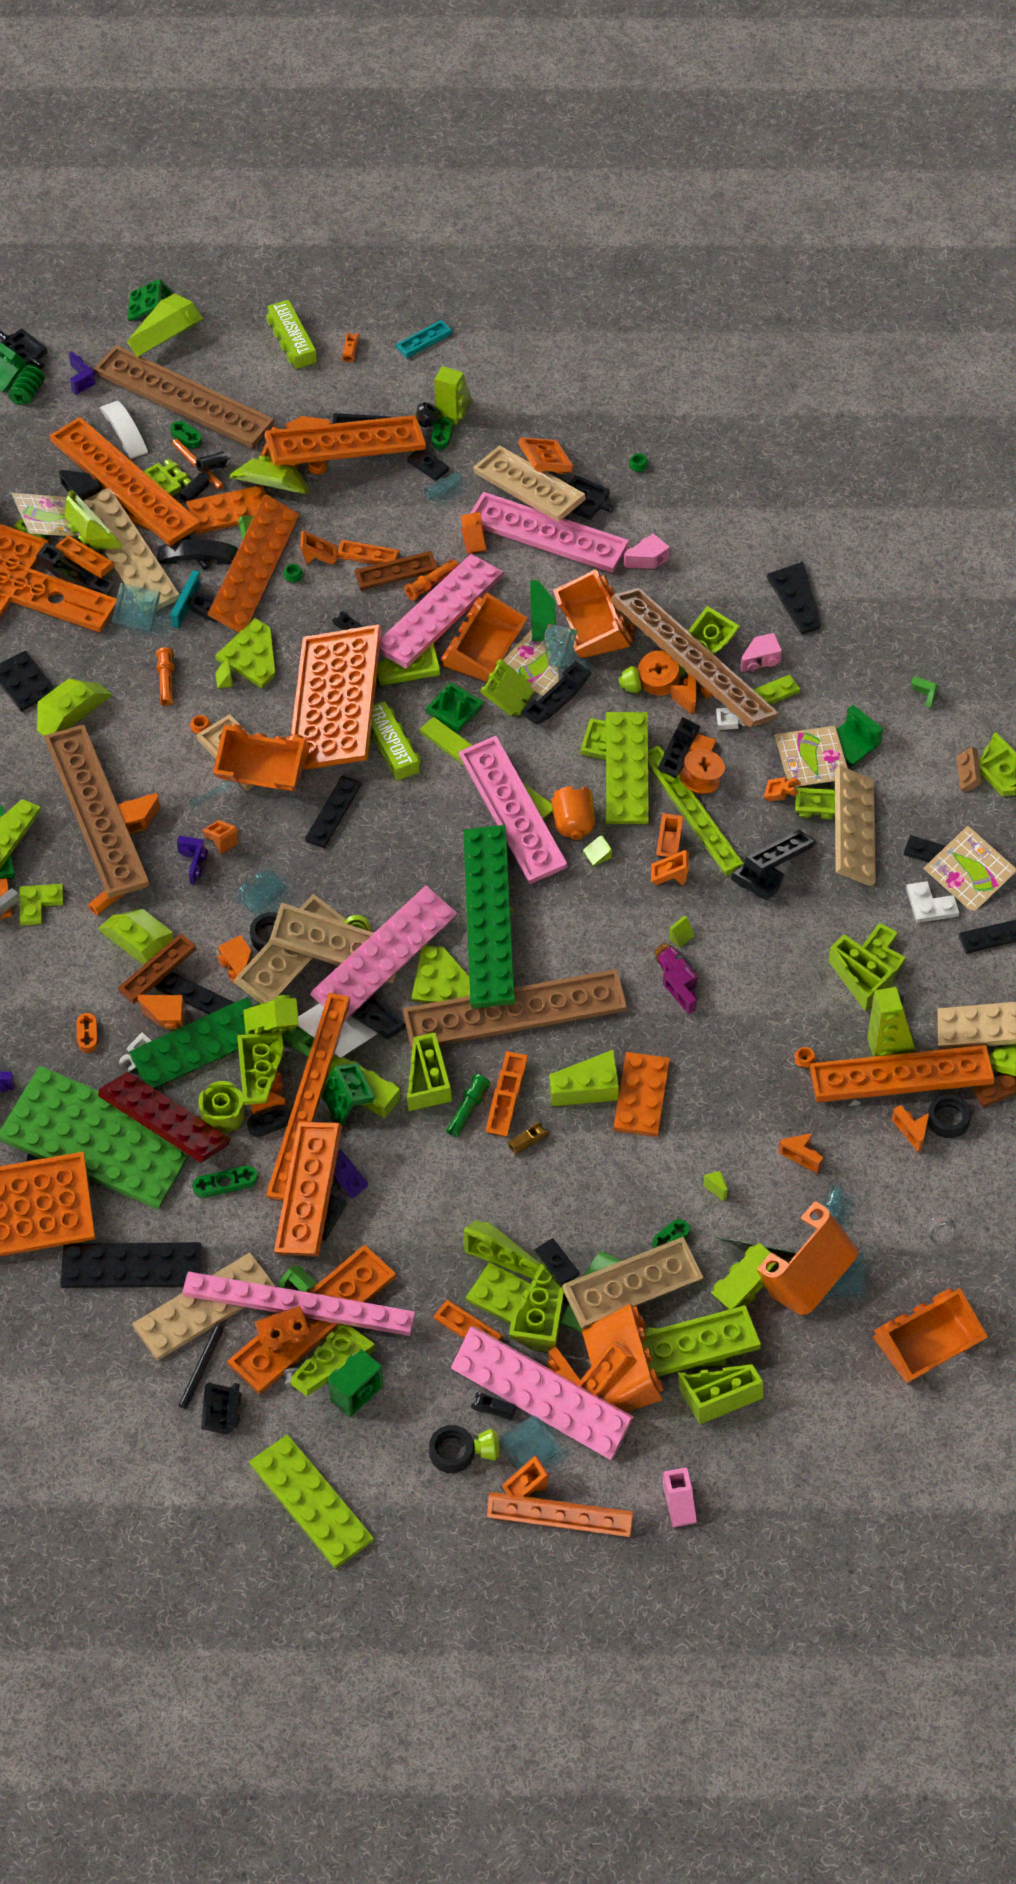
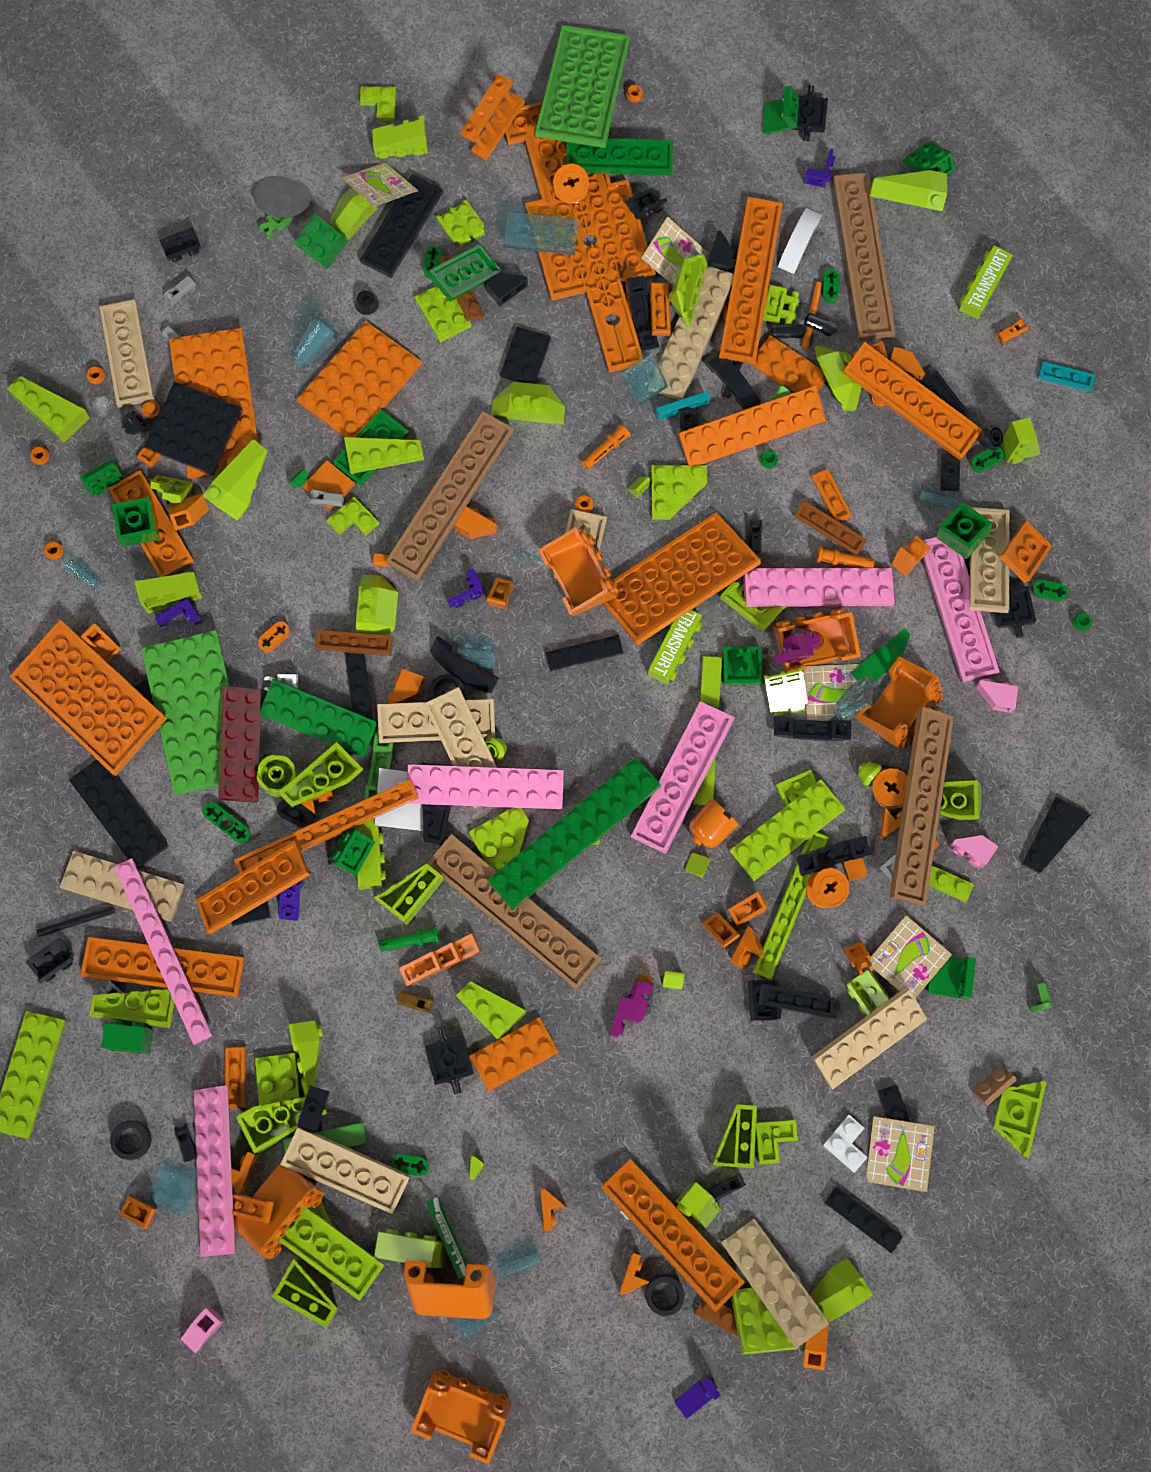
camera: 50 degrees right, 20 degrees up
green piece [8,364,45,405] -> none
orange slope [138,995,186,1030] -> none
lime wedge [243,995,299,1035] -> none
orange brick [254,1306,310,1351] -> none
bright green tile [279,1266,317,1293] -> none
orange slope [300,530,337,565] -> none
lime cone [474,1428,500,1461] -> none
orange tile [487,1492,634,1537] -> none
orange plate [794,1047,816,1068] -> none
none -> black plate [425,1026,474,1095]
none -> black slope [430,636,499,693]
none -> orange slope [730,926,765,970]
none -> magenta plate [775,628,824,664]
none -> green brick [937,502,992,559]
none -> green beam [1031,580,1069,602]

